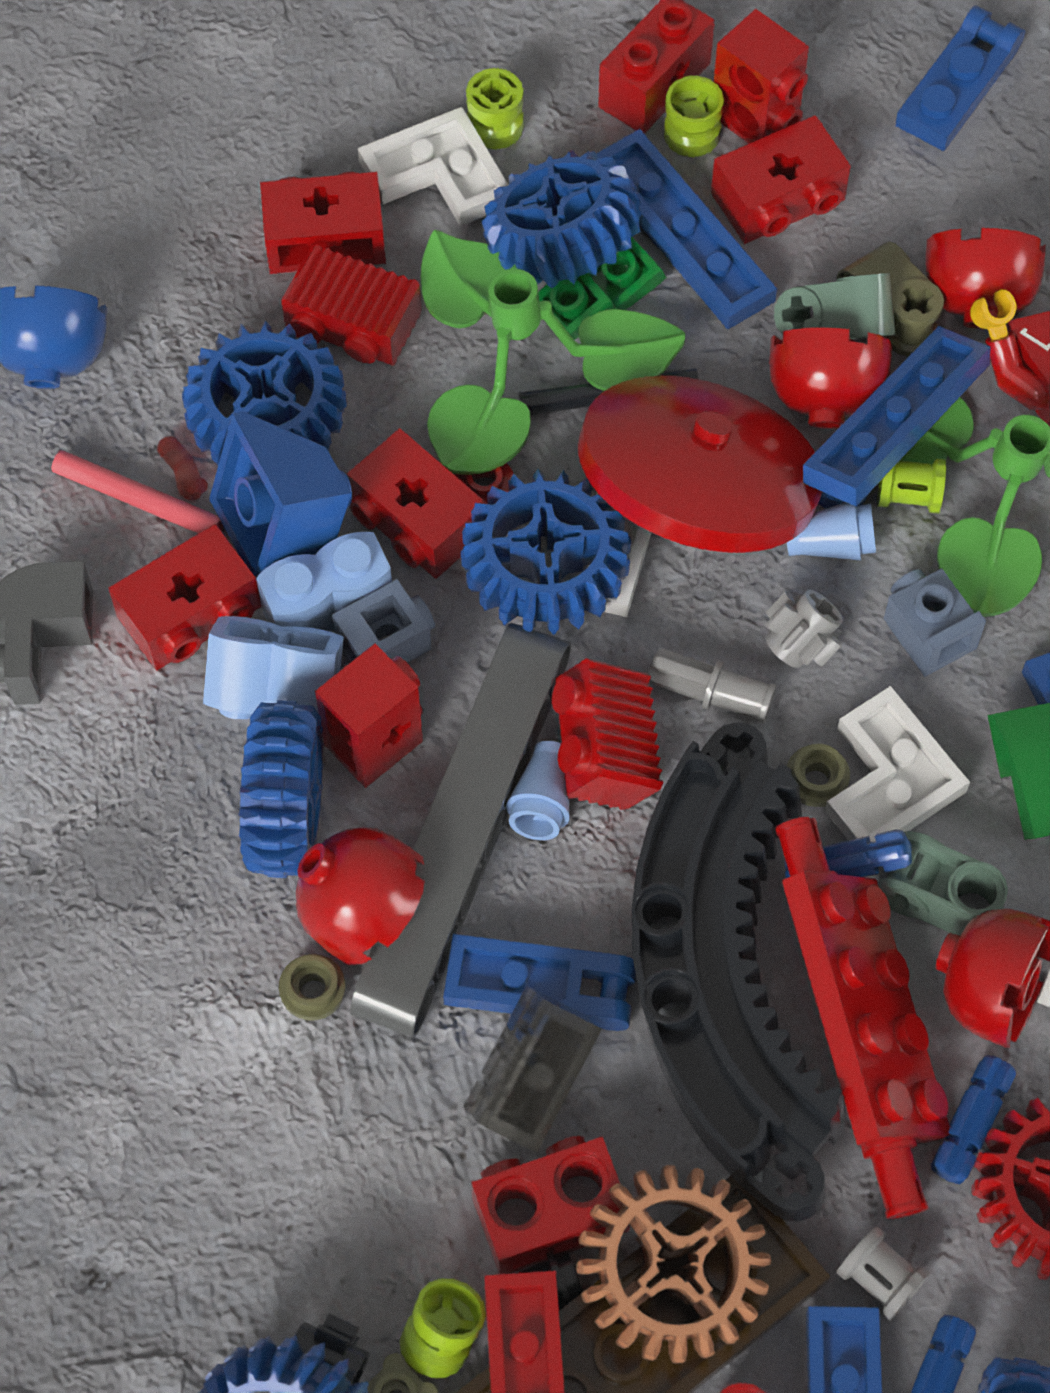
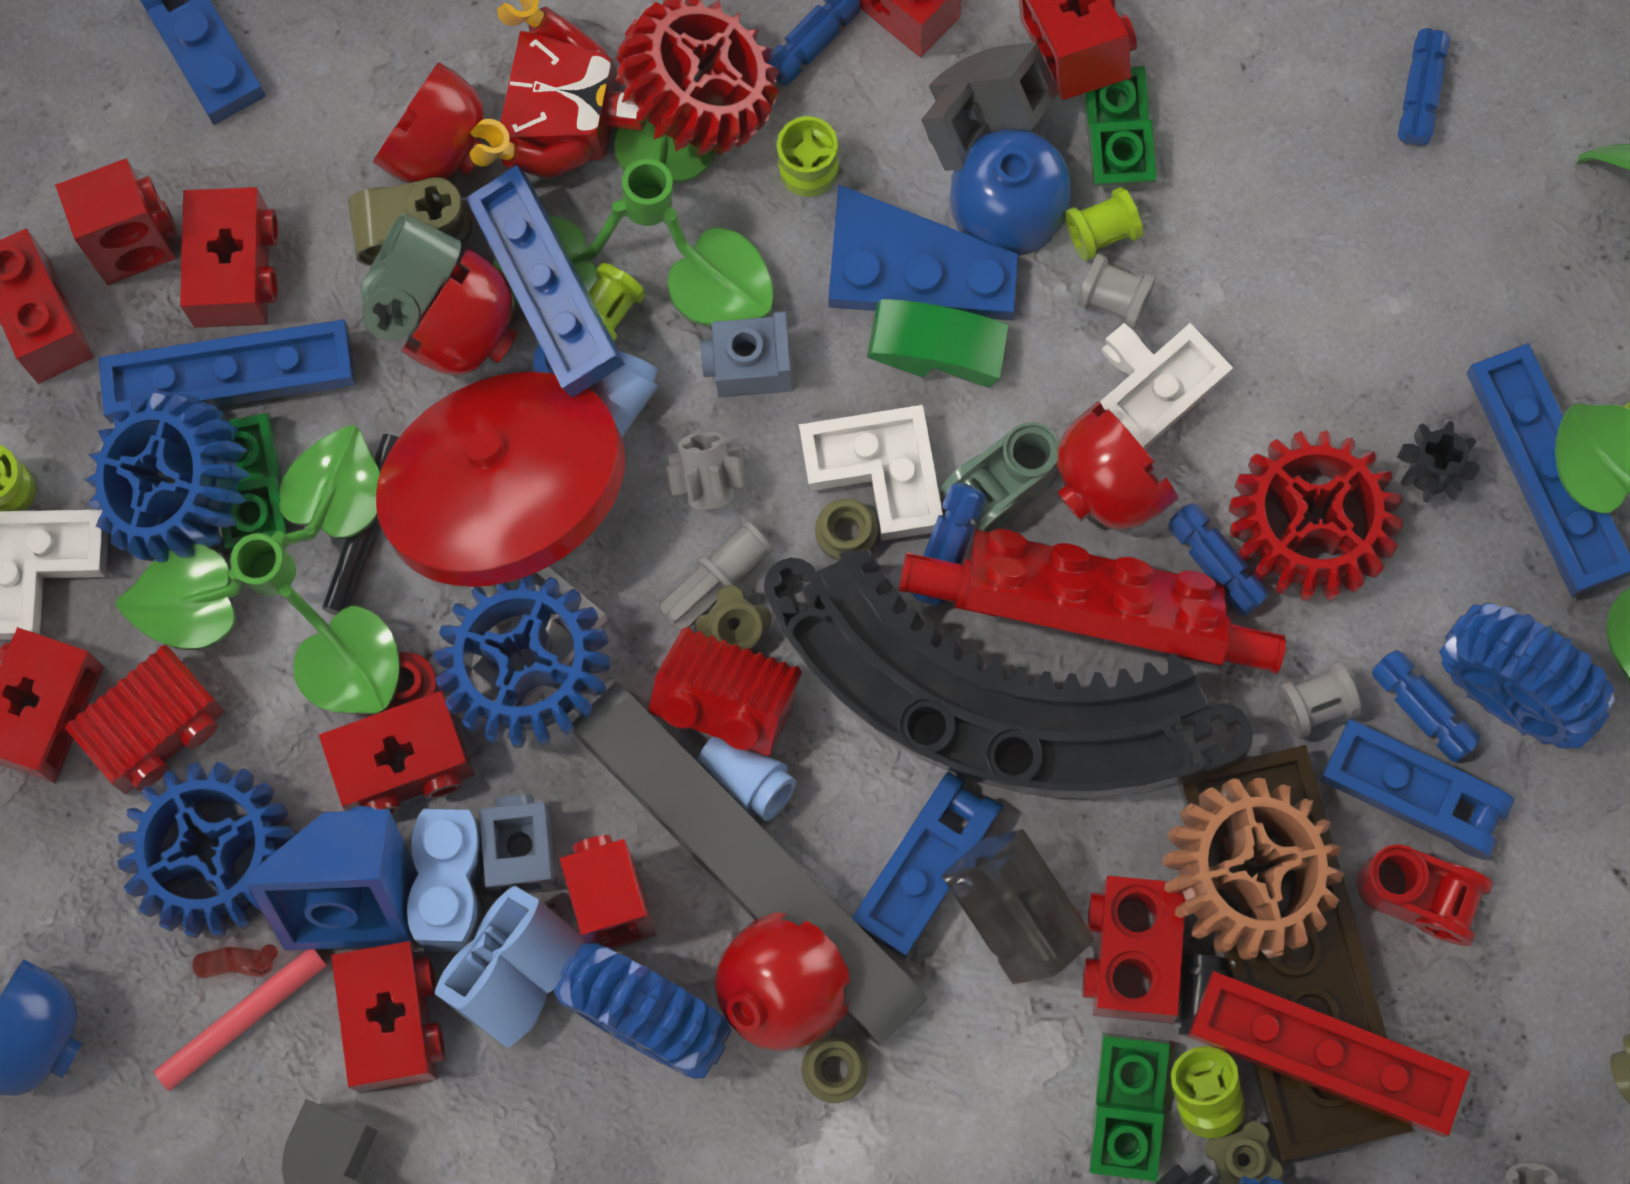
camera: 60 degrees left, 10 degrees up
lime wheel [664,76,724,157] -> none
none -> olive plate [695,585,771,650]
none -> green slope [1089,1032,1170,1182]

